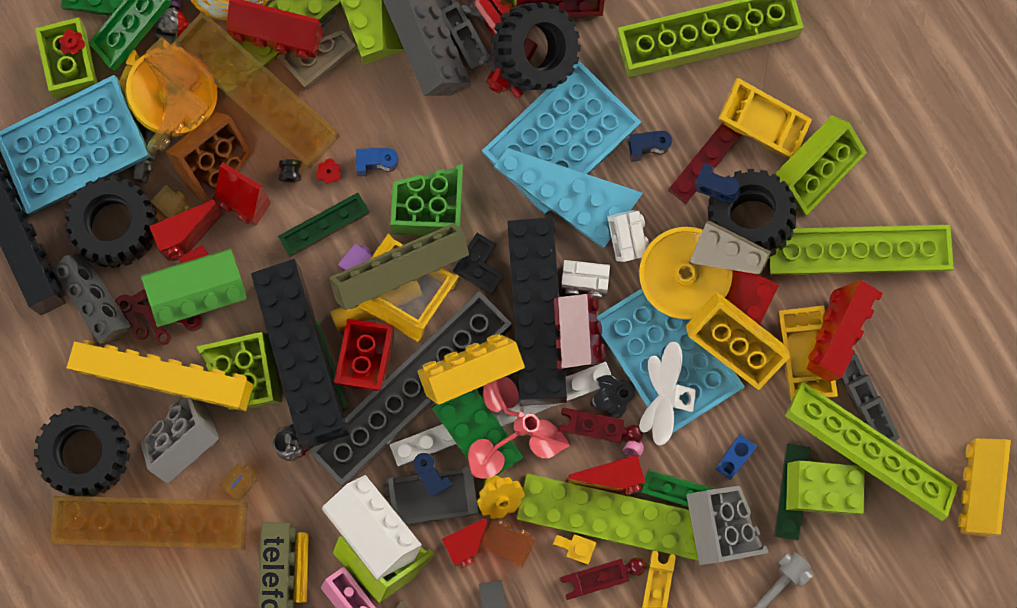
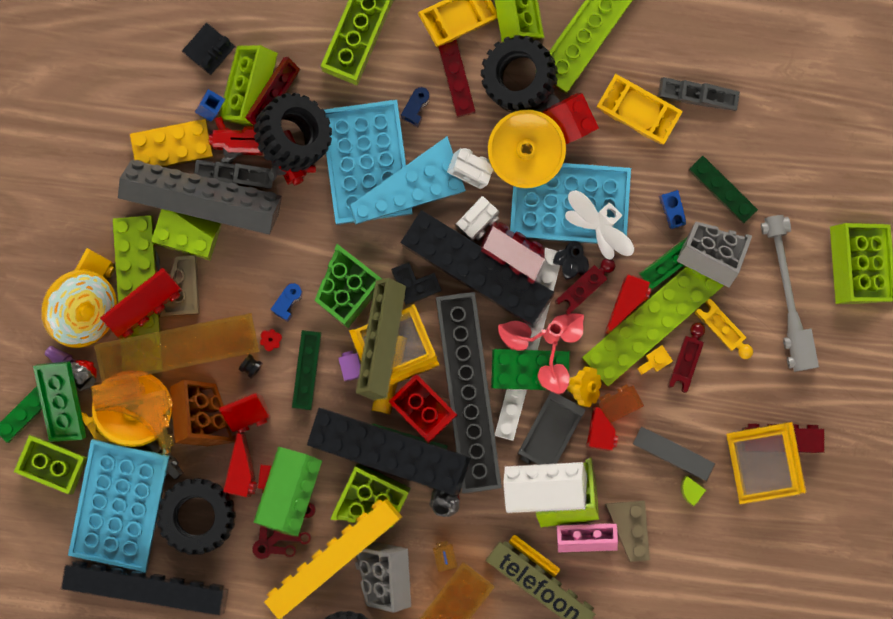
camera: 50 degrees left, 5 degrees up
dark grey brick [52,254,131,344] -> none
red plant [59,30,85,55] -> none
clear yellow brick [150,185,190,218] -> none
dark blue leg [414,453,452,497] -> none
yellow brick [417,334,525,405] -> none
bright pink hinge [623,441,644,459] -> none
yellow brick [686,292,790,390] -> none
dark tan wing [689,221,771,274] -> none
dark blue leg [695,163,740,203] -> none
lime plate [785,381,958,521] -> none
lime brick [786,461,865,515] -> none
red wedge [807,280,883,382] -> none
yellow slope [958,438,1011,537] -> none

